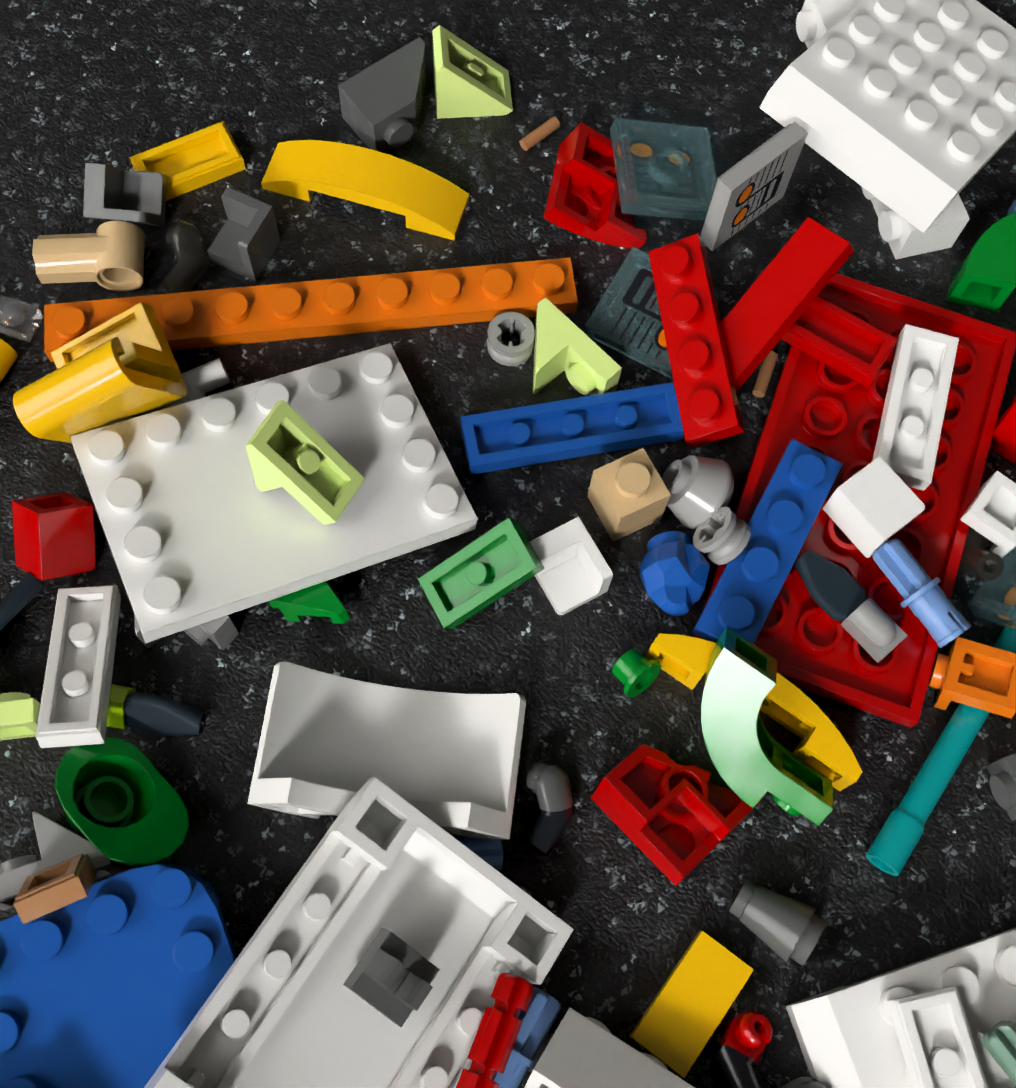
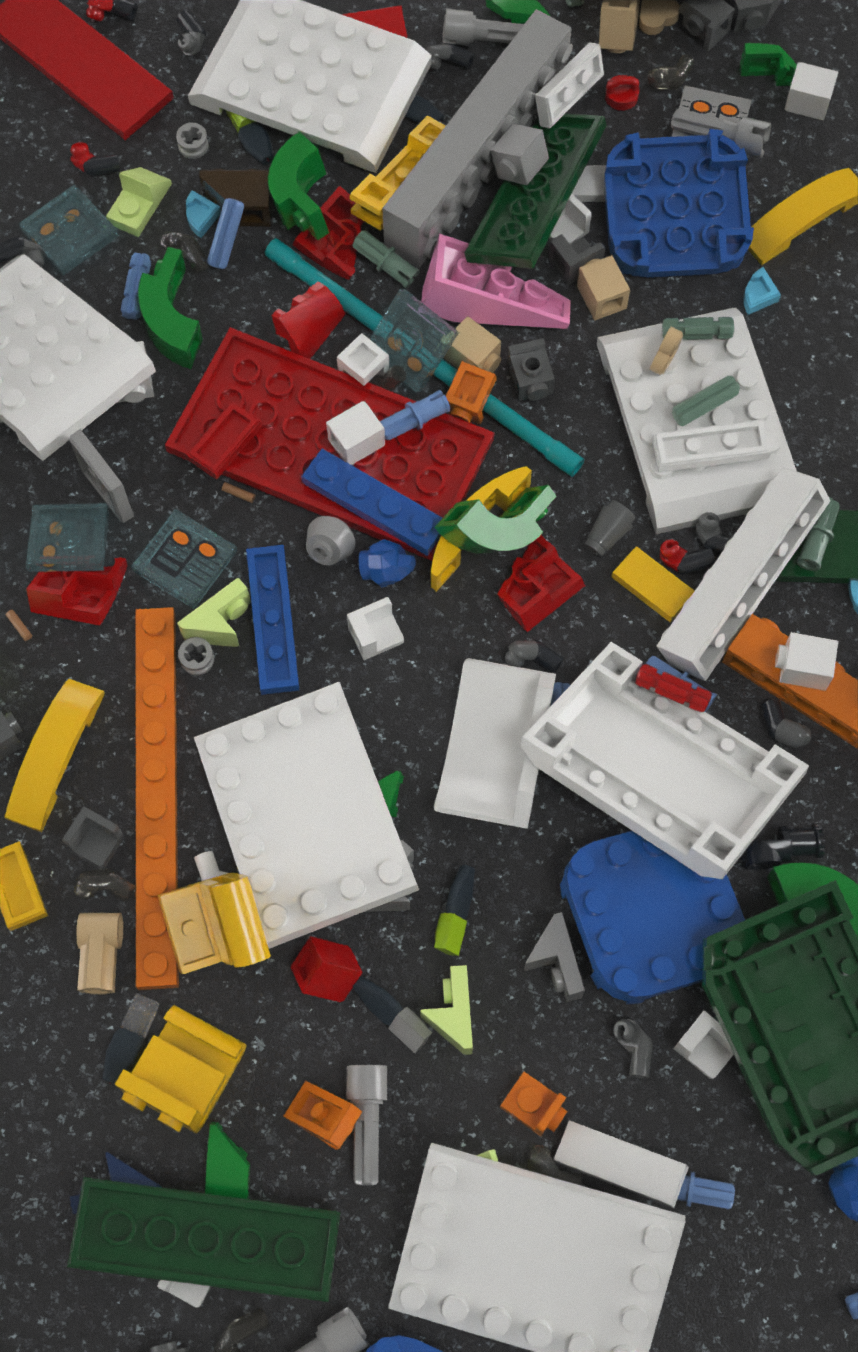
camera: 80 degrees left, 0 degrees up
medium nougat tile [13,853,97,924] -> none
white tile [35,585,121,748] -> none
green piece [56,737,189,866] -> none
dark grey panel [83,163,167,227] -> none
yellowish green slope [245,400,365,525] -> none
dark grey tile [343,928,440,1027] -> none
plate [418,518,545,629] -> none
tan brick [587,448,671,542] -> none
green piece [612,648,661,698] -> none
red plate [648,233,745,448] -> none
red tile [672,217,854,392] -> none
light grey bush [693,507,751,565] -> none
piece [794,549,908,663] -> none
white plate [872,324,959,491] -> none

